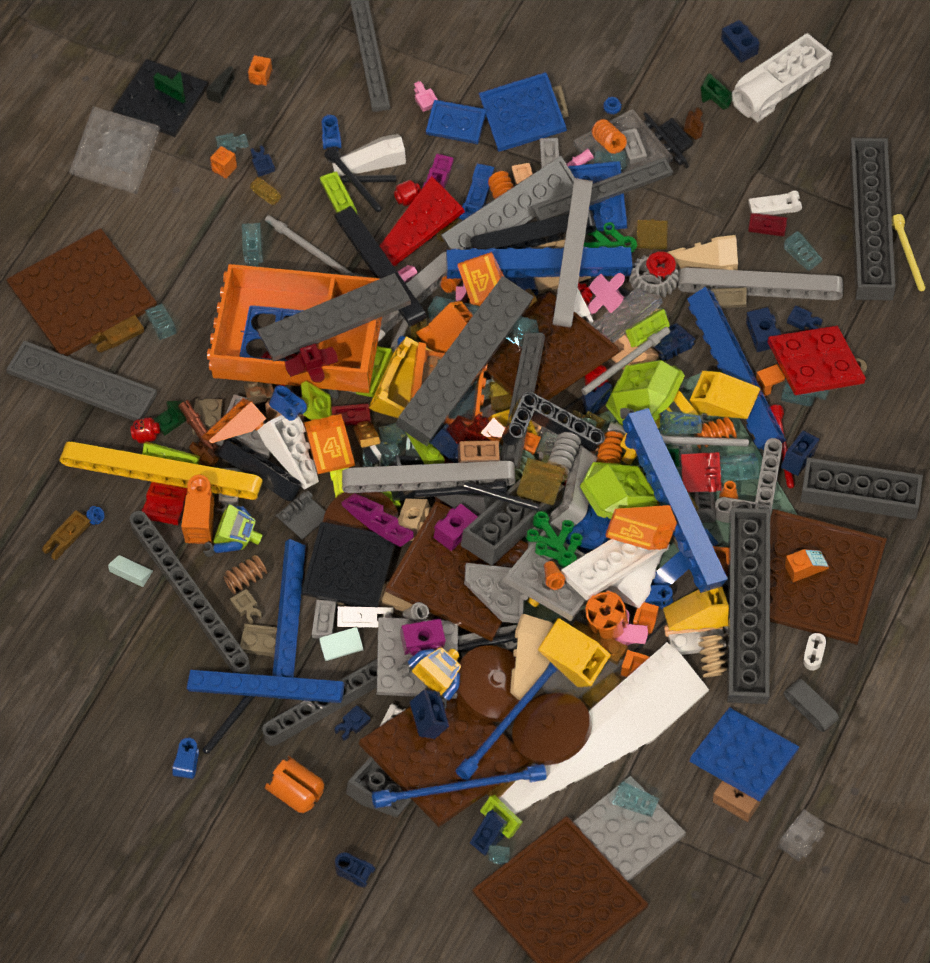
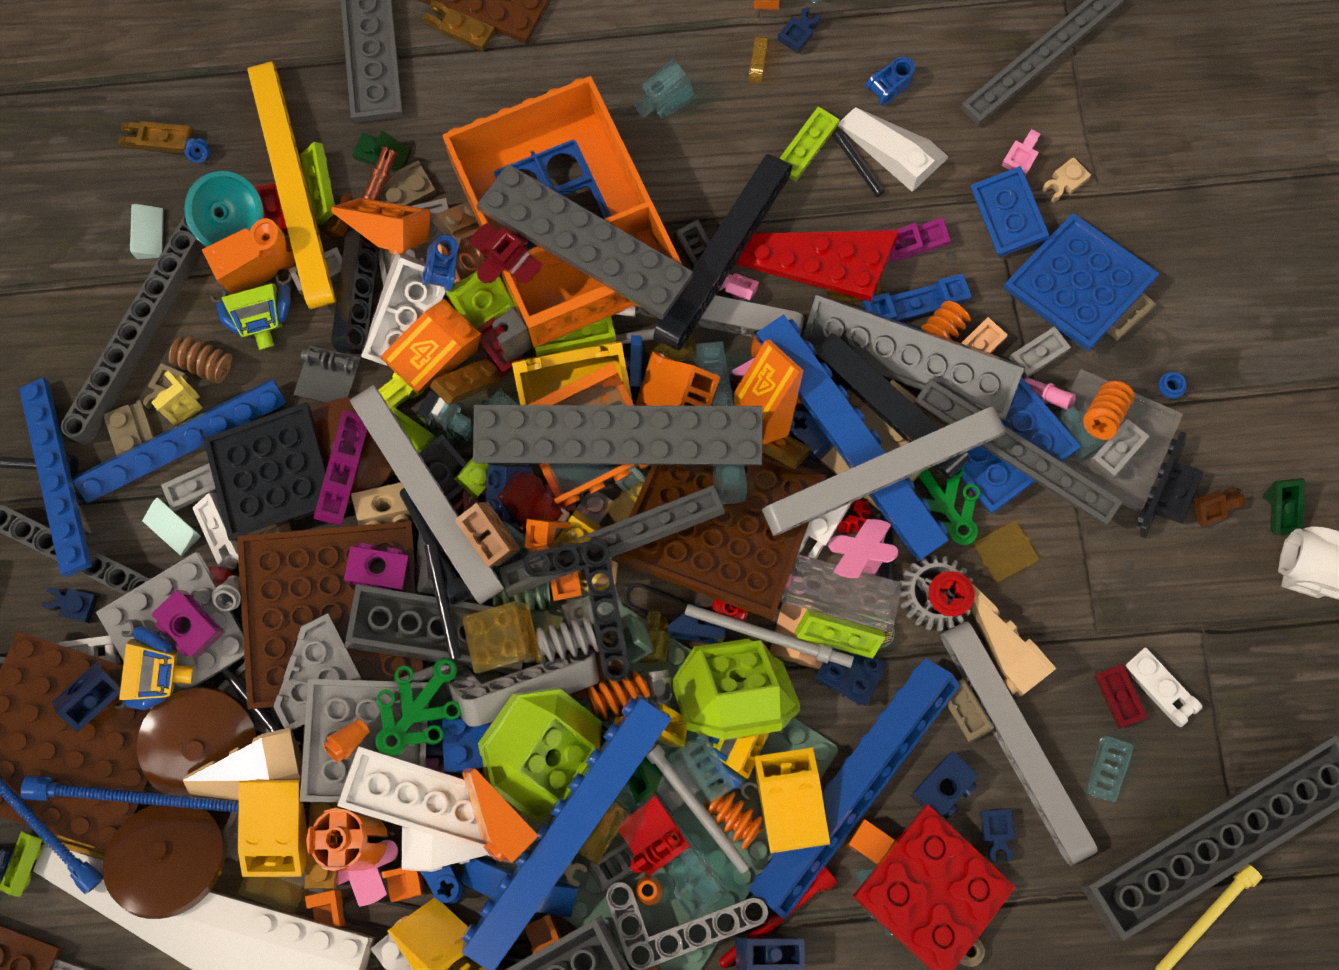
camera: 60 degrees right, 15 degrees up
red head [131,417,160,444] -> none
clear light blue slope [145,304,176,340] -> none
light grey bar [265,215,352,275] -> none
black piece [324,147,382,212] -> none
red head [393,180,421,206] -> none
none -> light yellow bracket [151,371,203,426]
none -> teal dish [184,171,263,247]
none -> dark grey hinge [492,307,533,363]
none -> tan plate [1042,157,1091,202]

